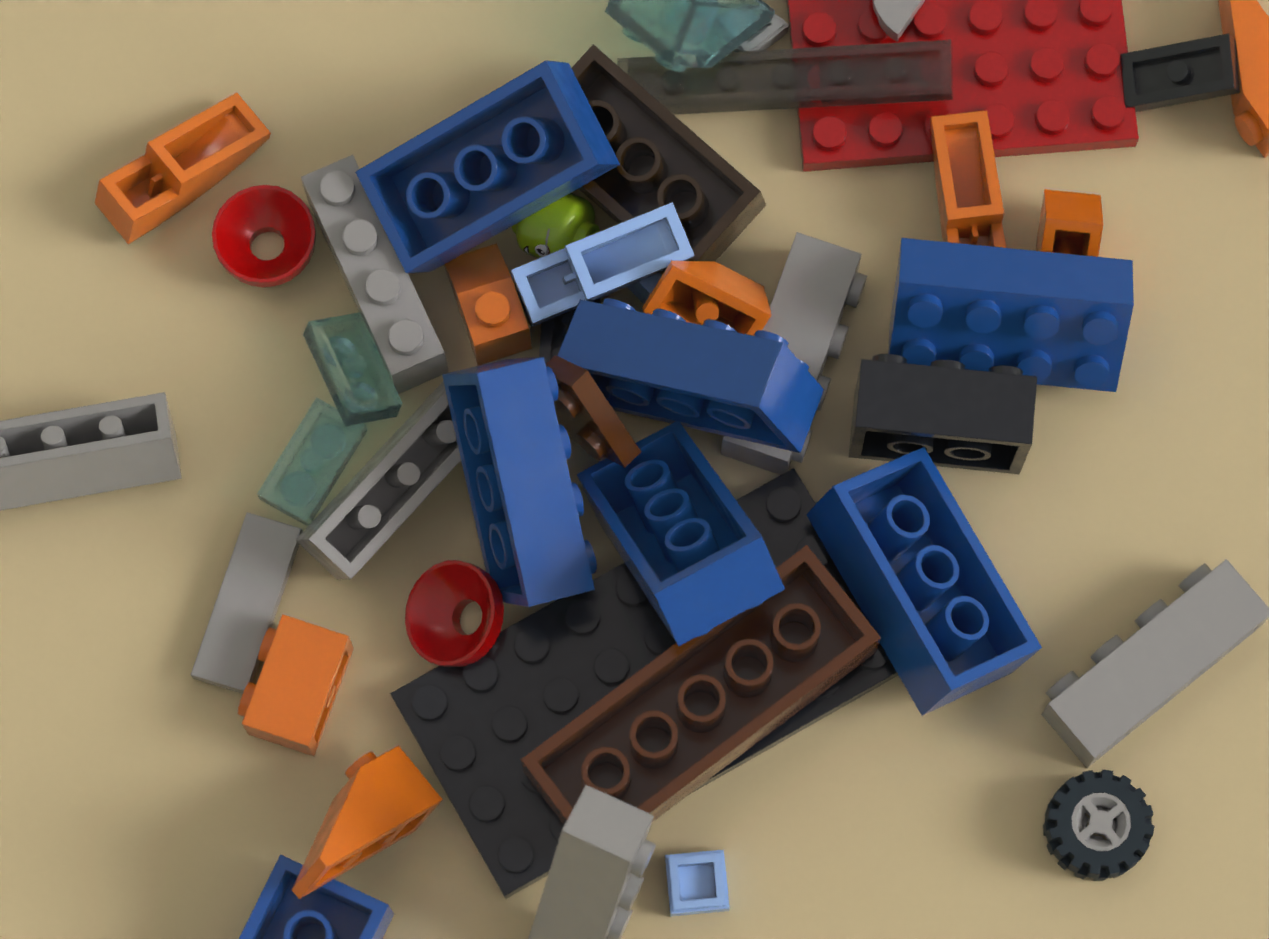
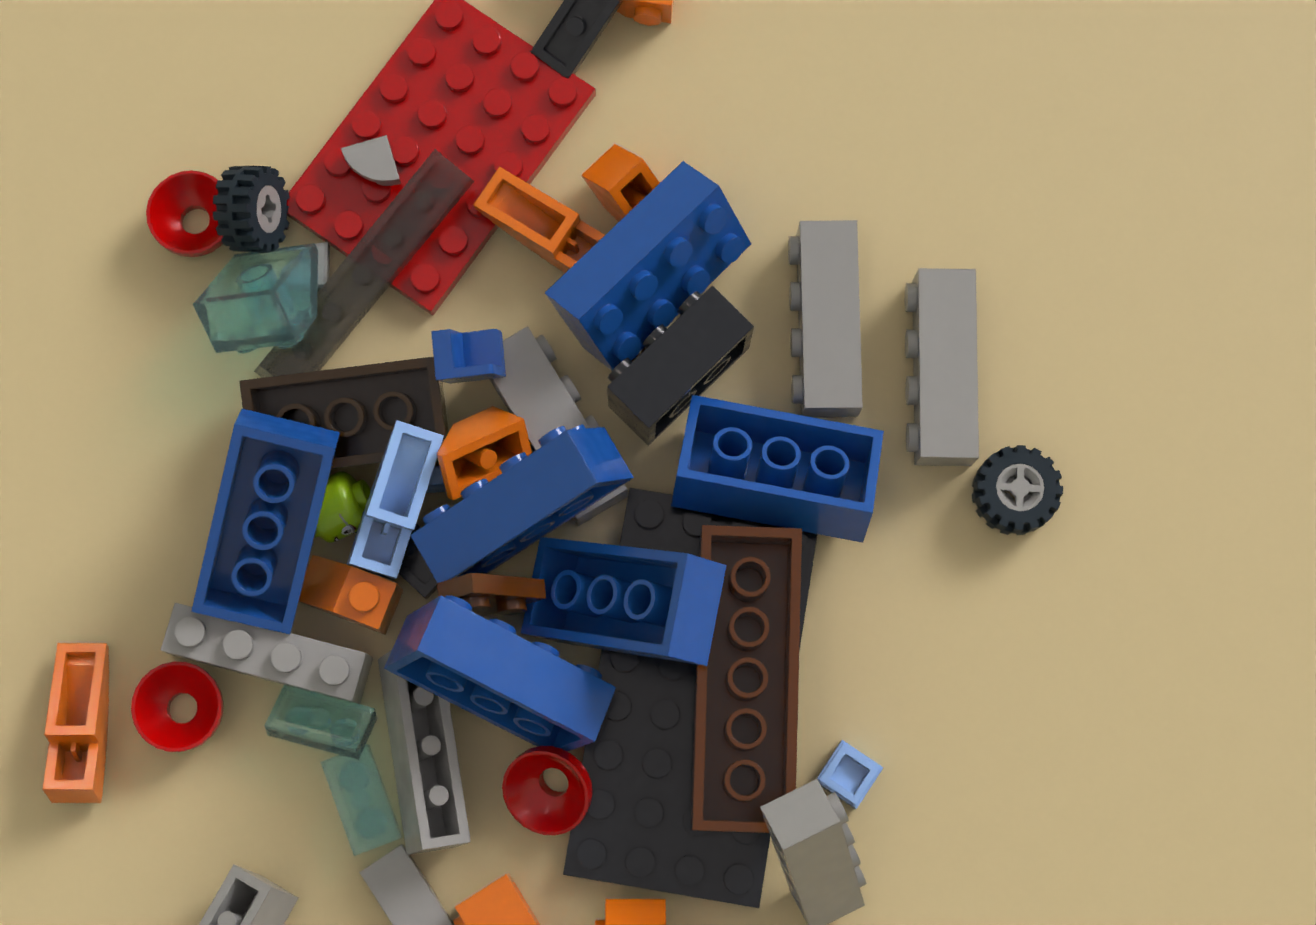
camera: 55 degrees left, 5 degrees up
none -> blue panel [431,329,506,384]
none -> light grey brick [788,220,863,417]

